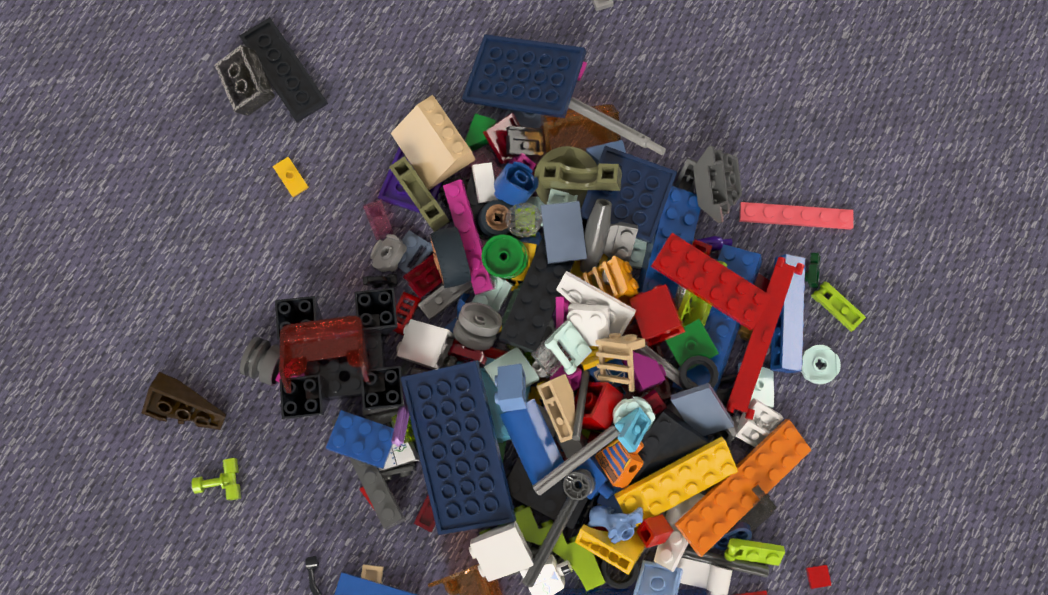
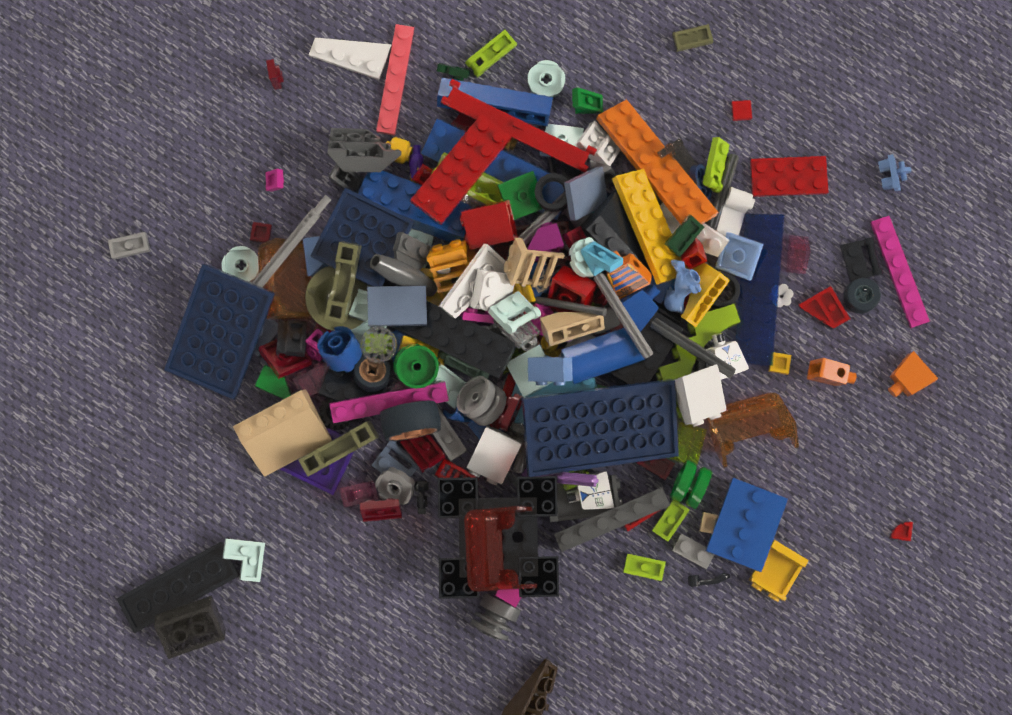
camera: 85 degrees left, 5 degrees up
lime bar [192,458,241,501] -> none
yellow plate [273,157,309,197] -> none
blue plate [326,410,394,469] -> none
white tile [472,163,498,203] -> none
dark grey wheel [563,468,596,501] -> none
none -> light aqua plate [222,246,261,283]
none -> light aqua plate [222,539,265,582]
none -> dark red tile [250,222,272,244]
none -> dark red plate [266,59,284,90]
none -> dark pink plate [266,169,284,192]
none -> white wing [309,38,392,80]
none -> dark red plate [360,498,402,522]
none -> yellow head [386,137,413,164]
none -> green slope [572,87,603,114]
none -> lime plate [623,554,666,581]
none -> lime plate [652,500,690,542]
none -> dark green plate [665,214,705,257]
none -> clear neon green plate [670,422,707,465]
none -> green wheel [670,459,712,509]
none -> light grey plate [671,533,715,570]
none -> olive plate [672,24,714,52]

